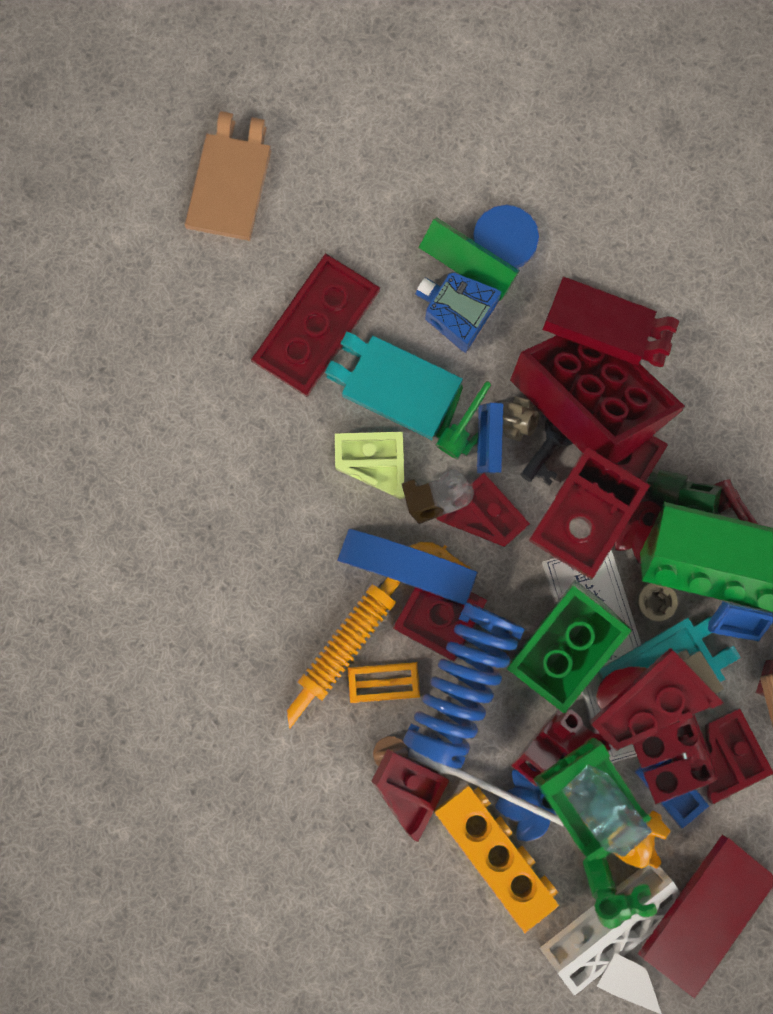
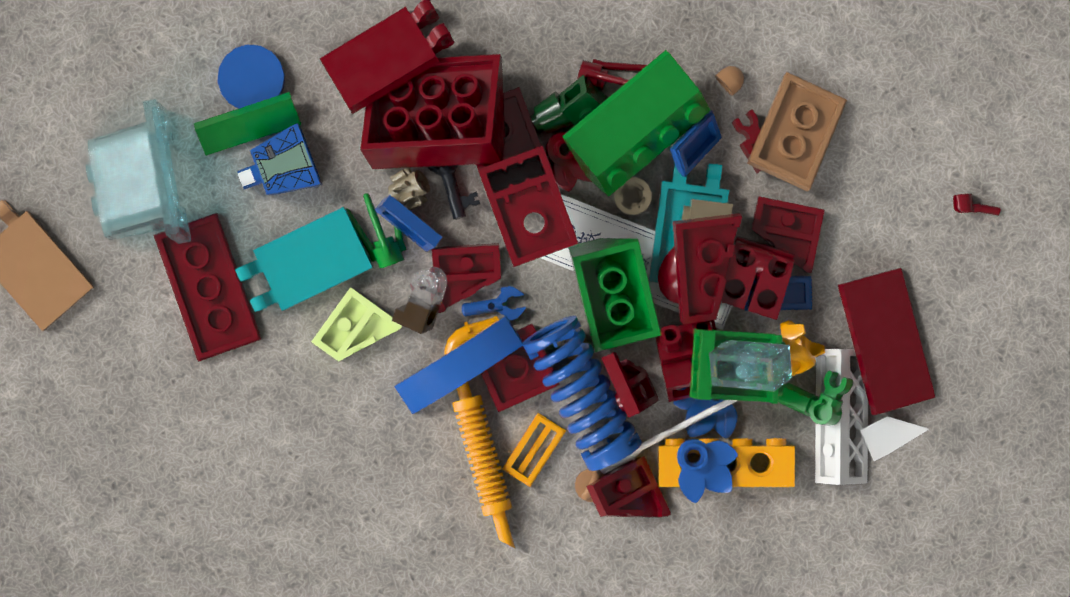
camera: 60 degrees left, 10 degrees up
none -> clear light blue windscreen [86,99,191,244]
none -> blue bar [461,286,526,320]
none -> dark red wing [601,352,660,418]
none -> blue plate [677,439,738,503]

